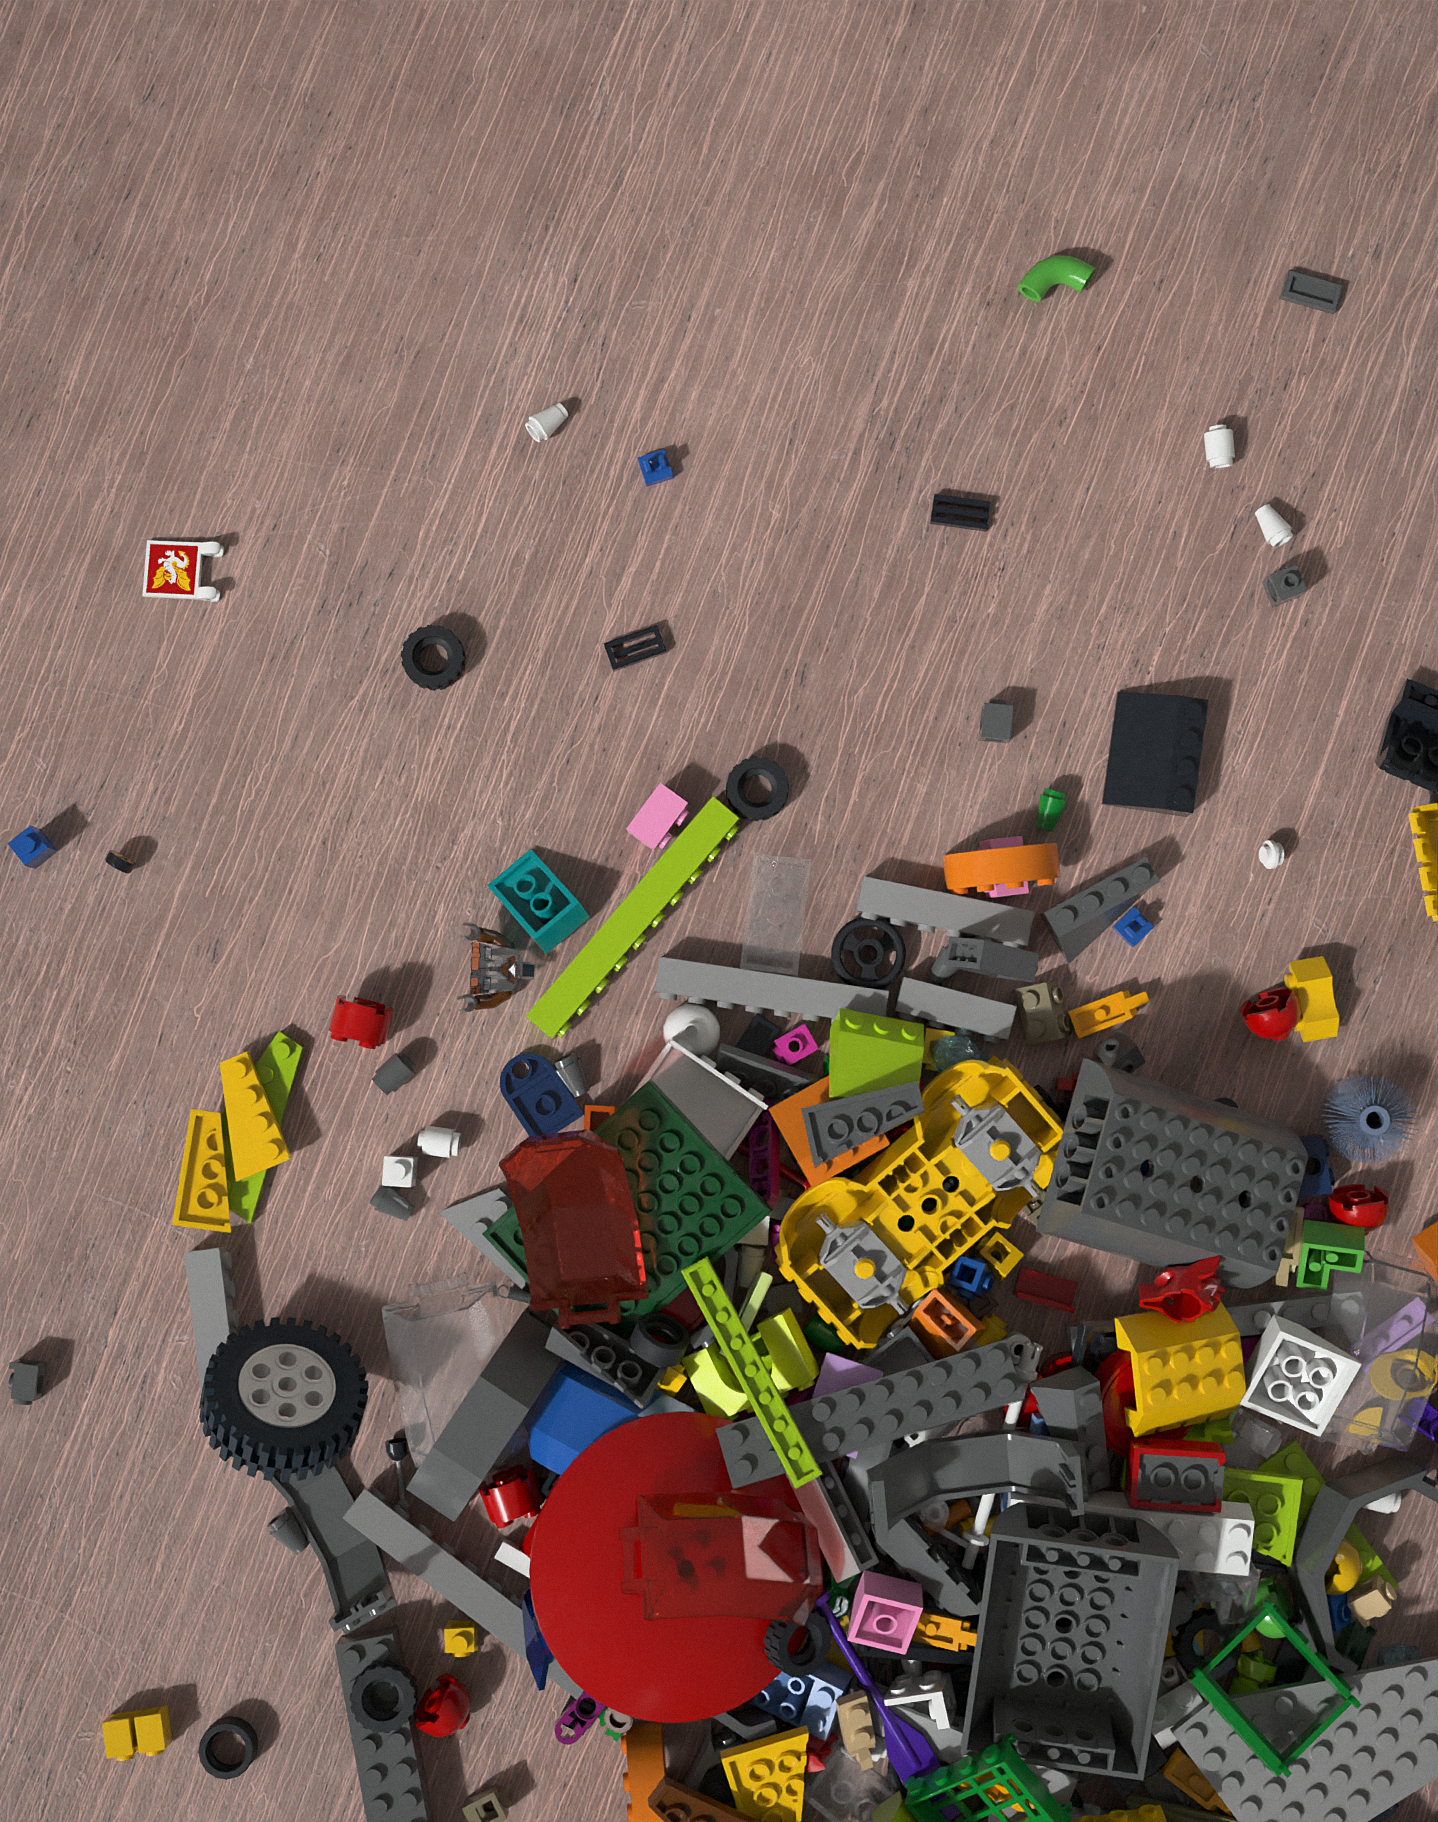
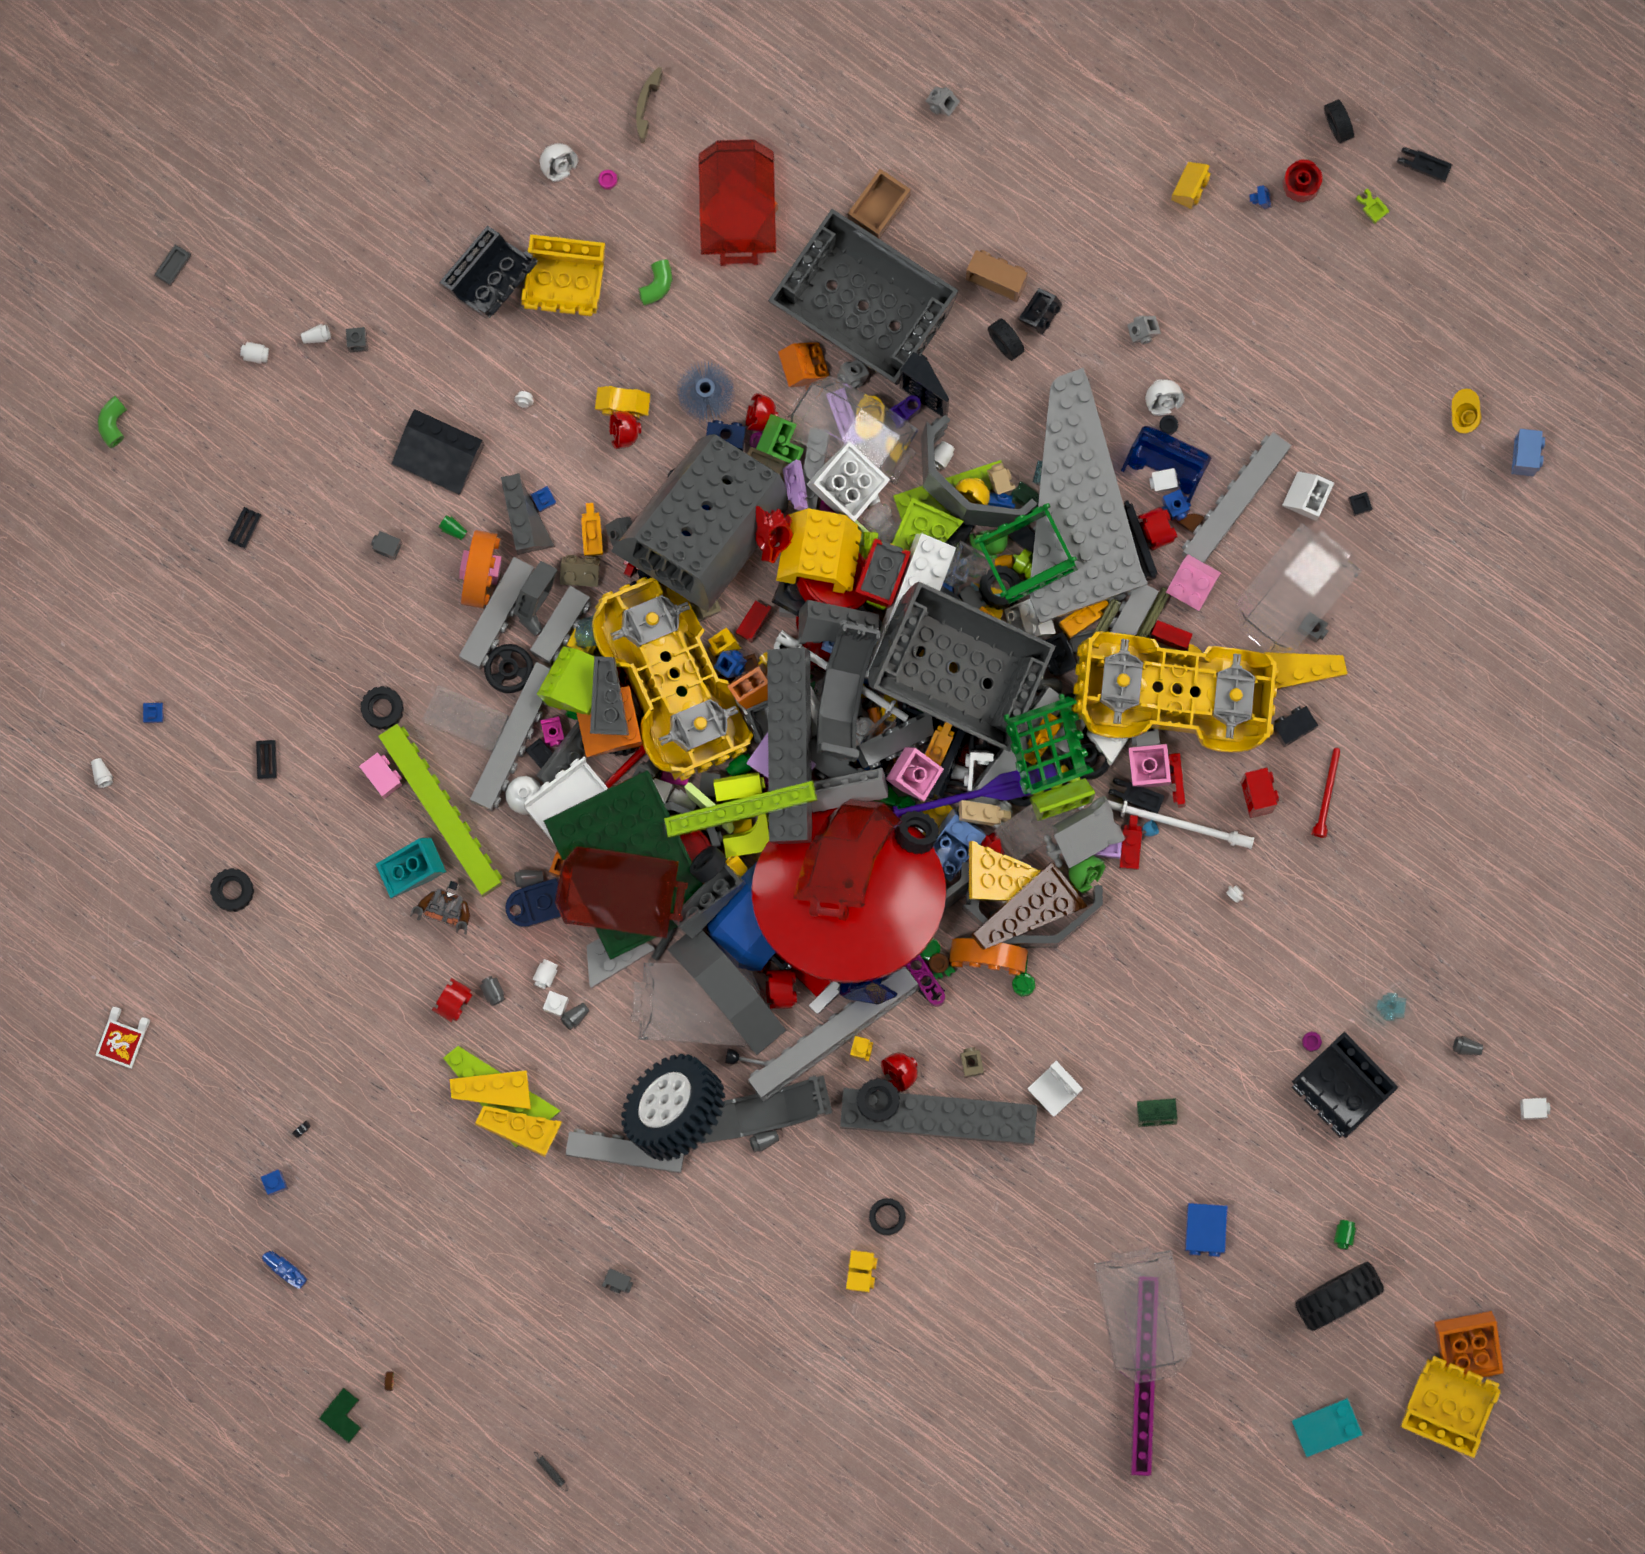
camera: 75 degrees left, 5 degrees down
magenta beam [749,1098,779,1208] -> none
none -> lavender hinge [783,459,808,511]

